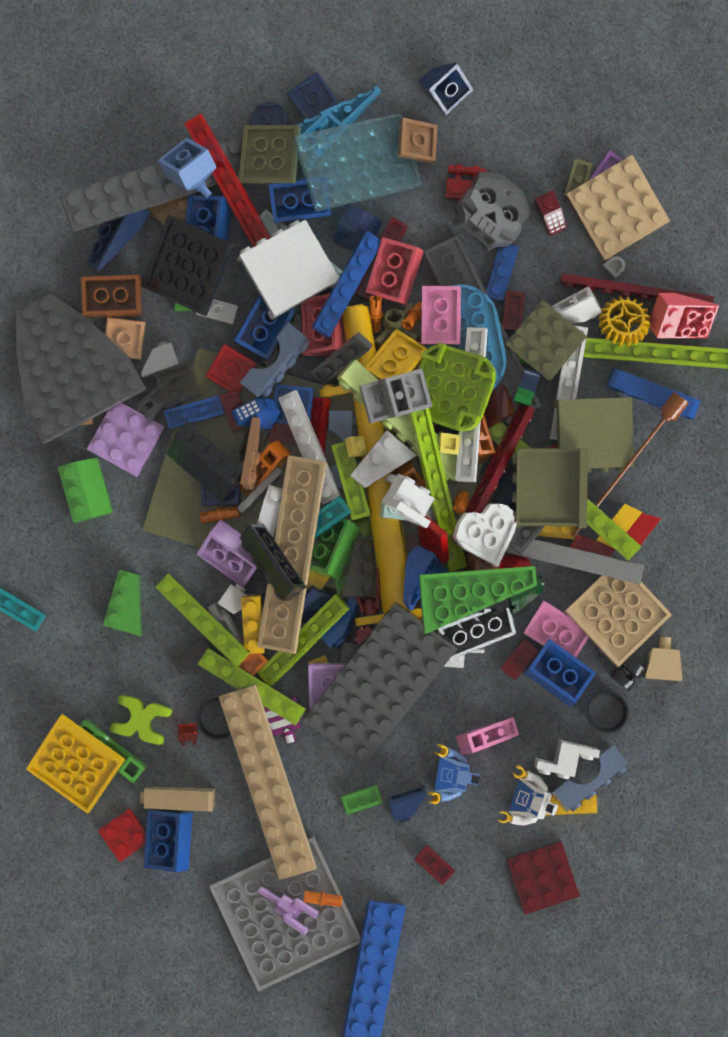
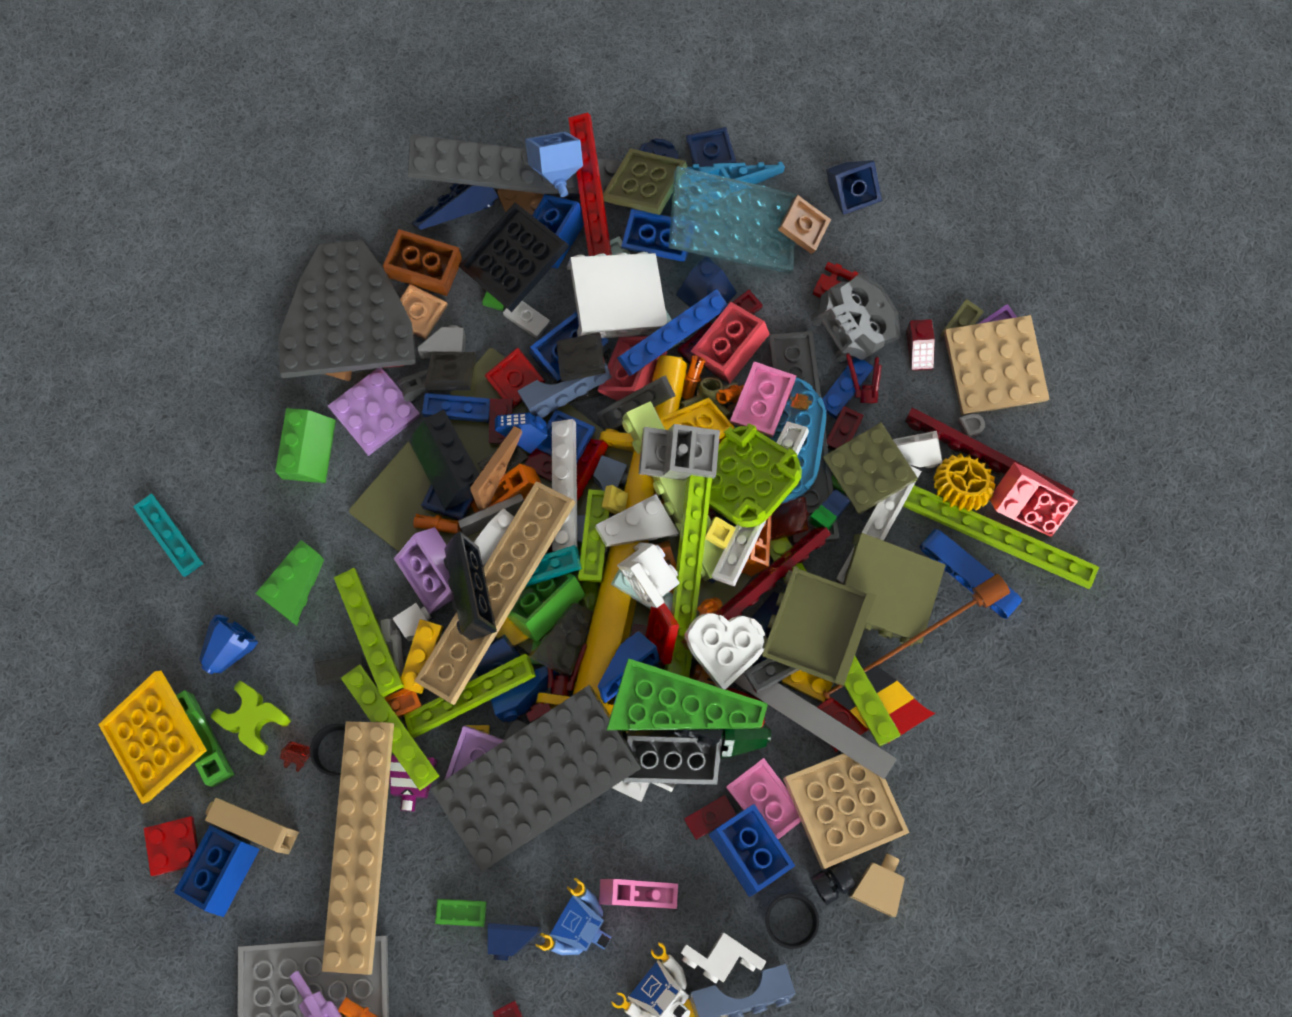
camera: 25 degrees right, 15 degrees down
none -> blue cone [199,615,258,674]
none -> clear smoke plate [557,332,606,382]
none -> clear orange plate [789,393,812,410]
none -> dark red plant [846,353,882,403]

